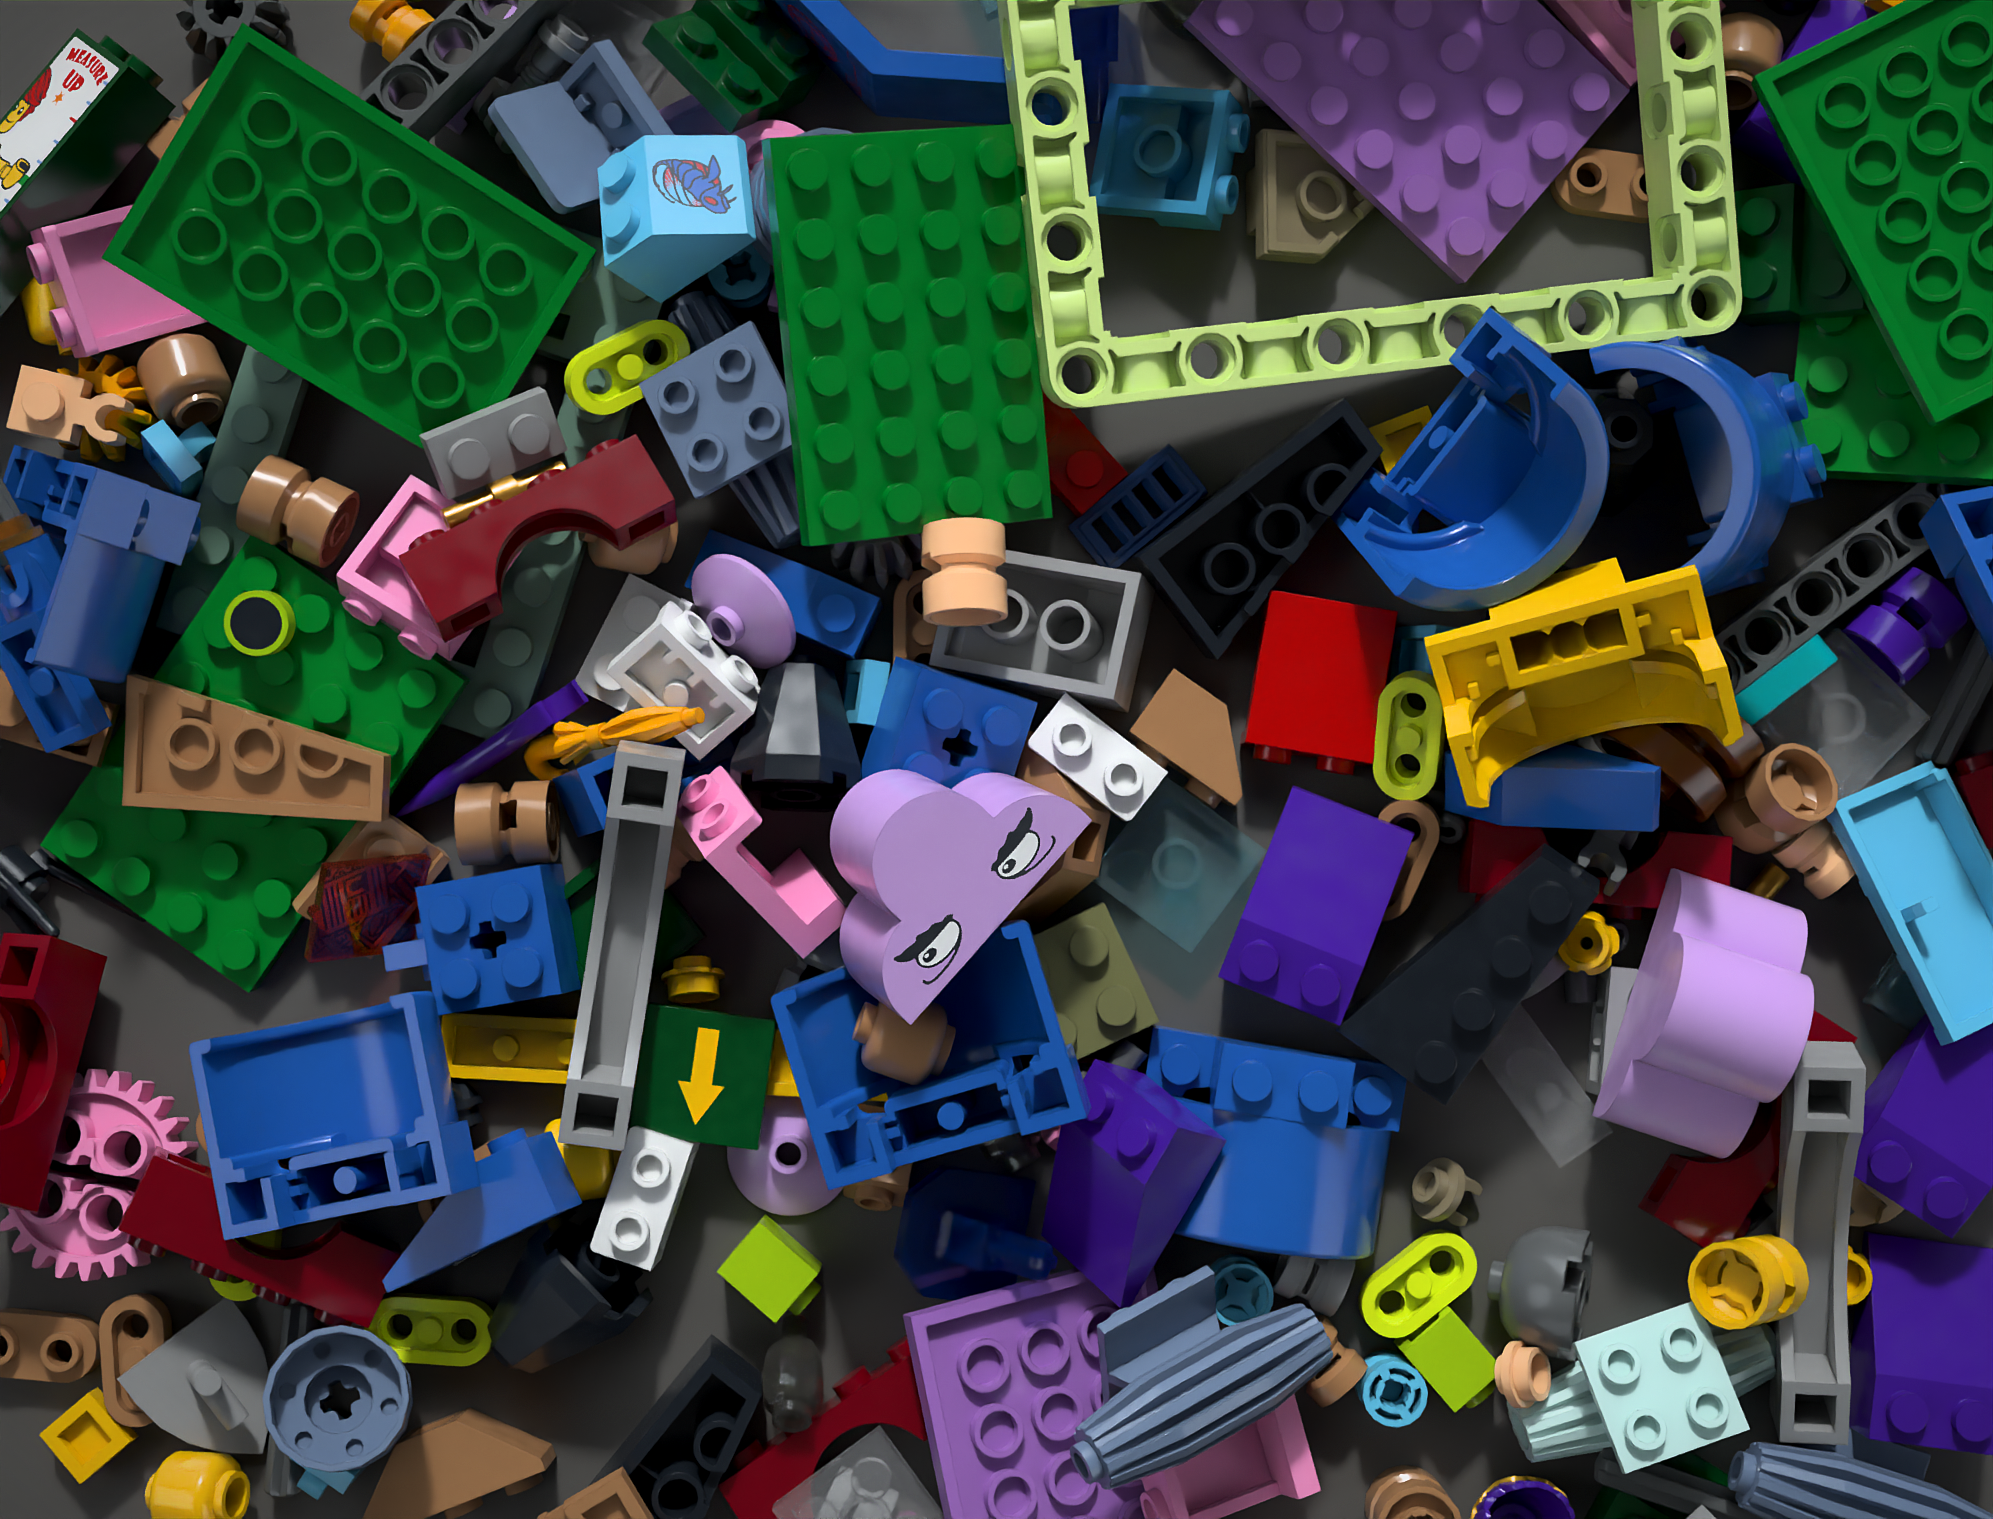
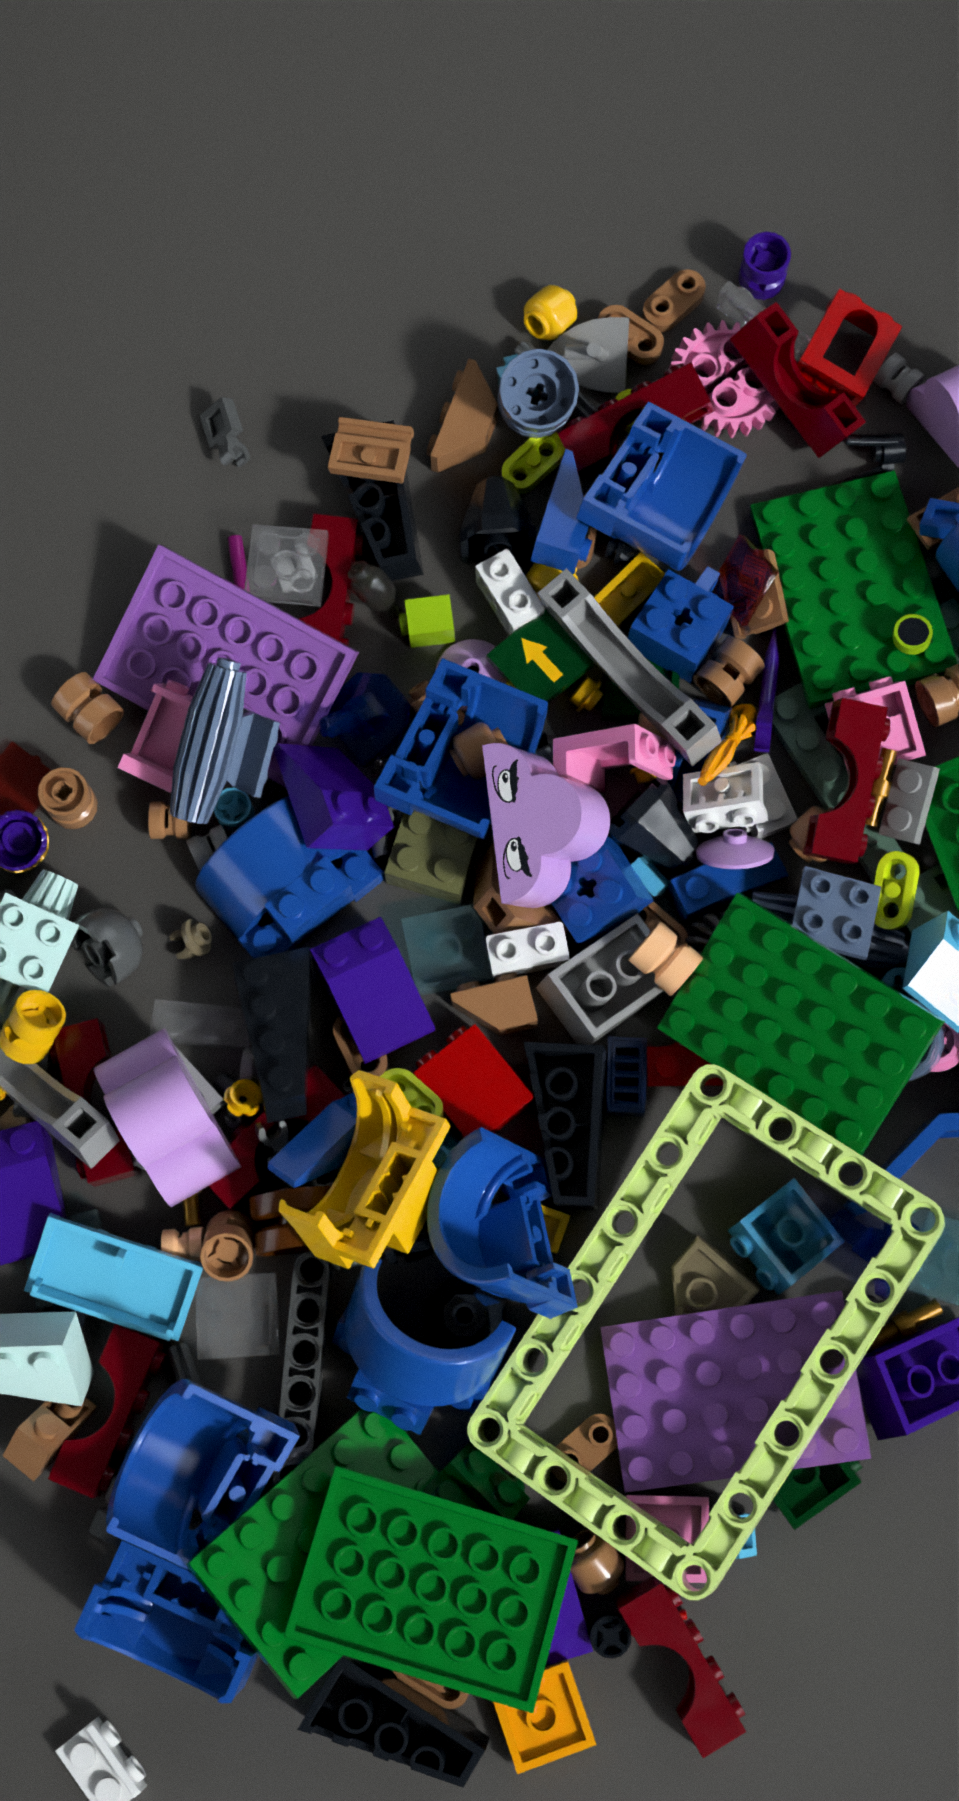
camera: 135 degrees right, 10 degrees down
yellow plate [39,1387,138,1484] -> none
medium nougat wing [122,674,391,822] -> none
medium azure wheel [1354,1350,1428,1427] -> none
neon yellow plate [1358,1229,1477,1338] -> none
lime brick [1393,1306,1496,1413] -> none
light nougat plate [1494,1341,1551,1408] -> none
teal beam [1735,634,1838,726] -> none
dark purple wheel [1840,566,1968,688] -> none

